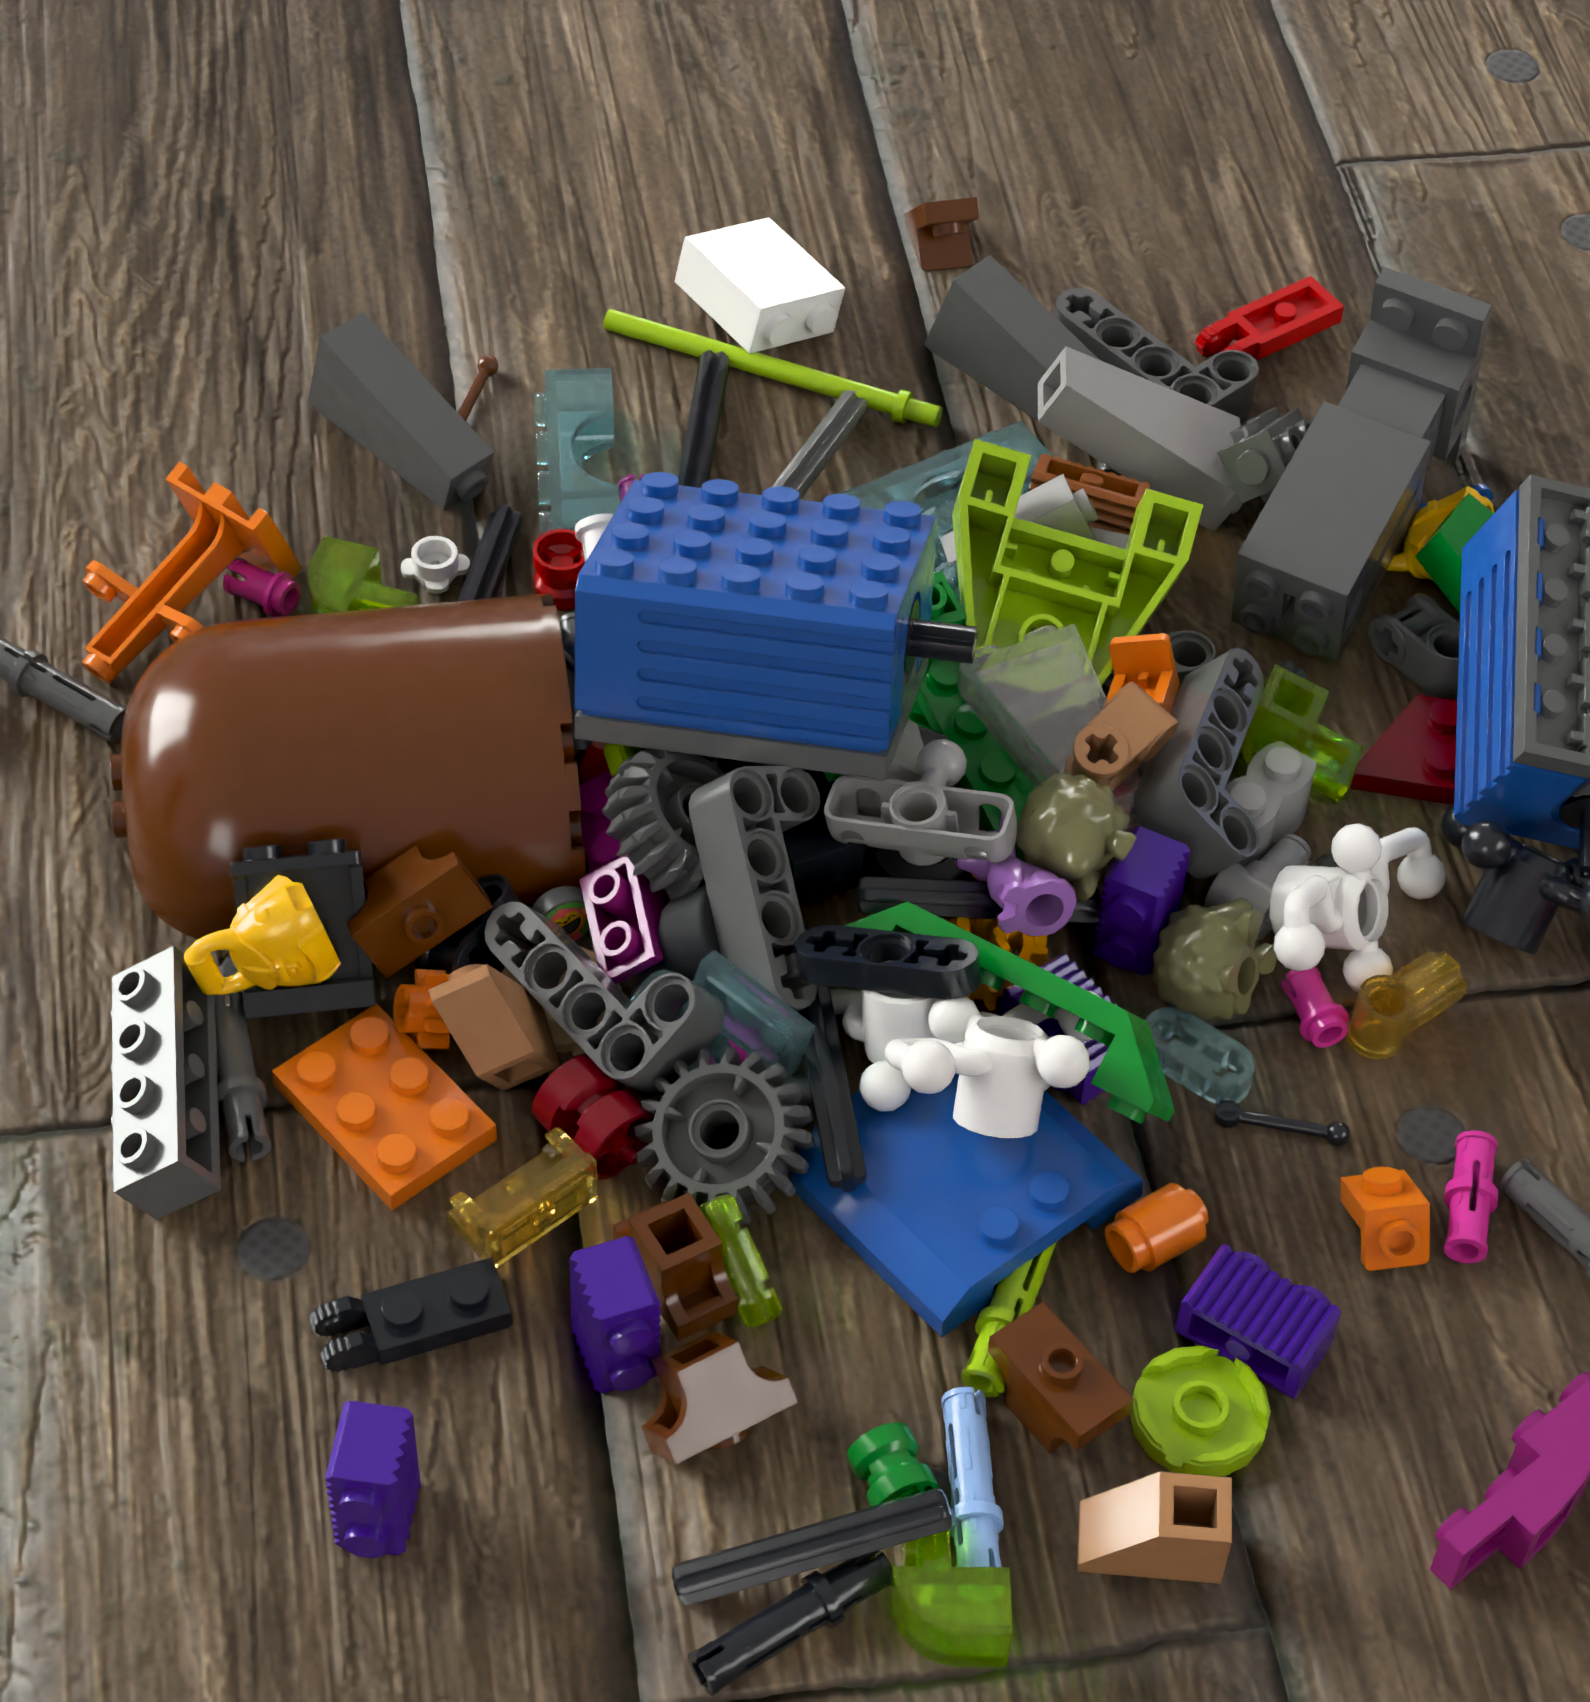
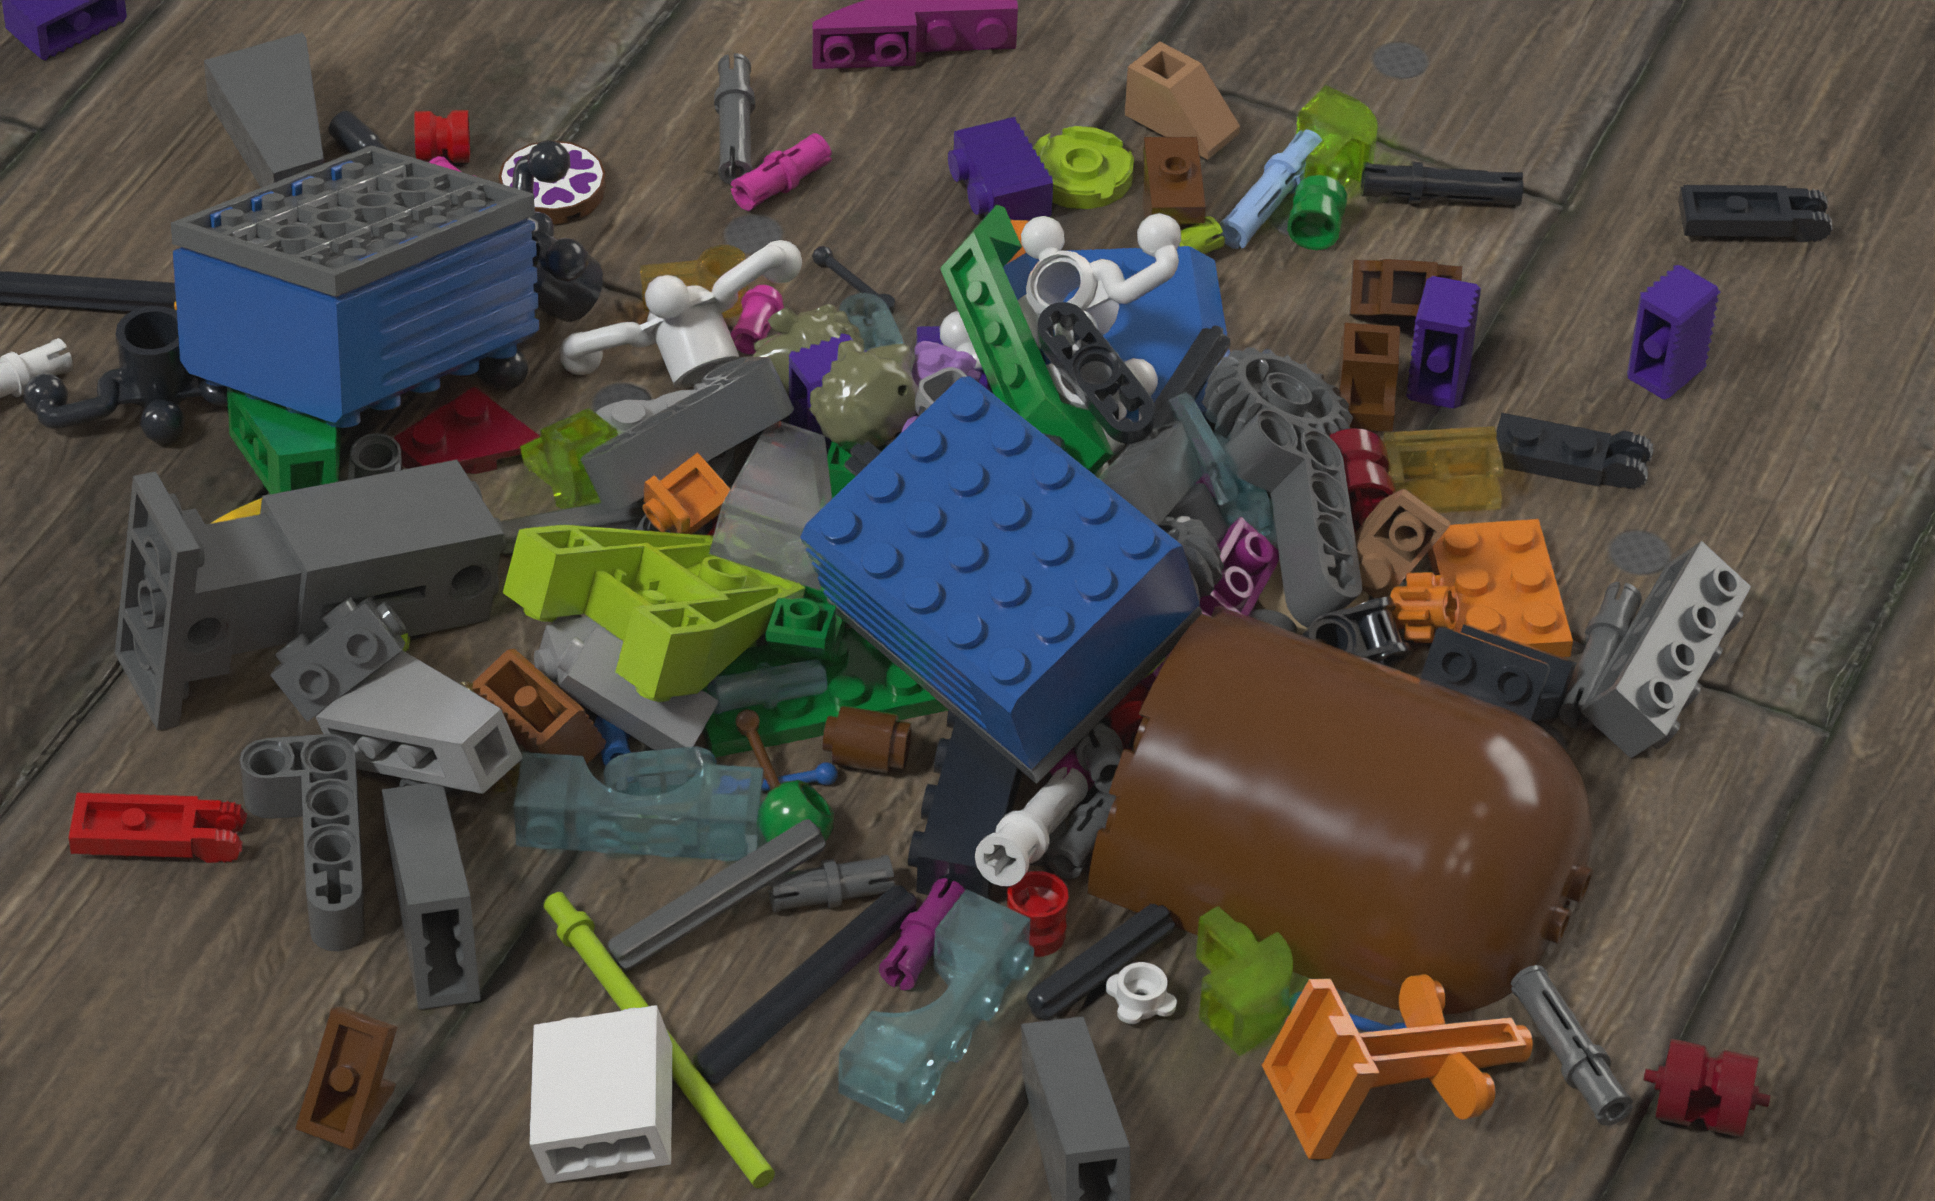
camera: 145 degrees left, 5 degrees down
yellow piece [184,875,341,995] -> none
reddish brown brick [347,844,493,979] -> none
reddish brown hinge [458,355,499,421] -> none
black axle [672,1488,953,1605] -> none
clear neon green axle [699,1194,782,1327] -> none
medium nougat piece [1064,681,1180,791] -> none
orange bracket [1340,1167,1430,1271] -> none

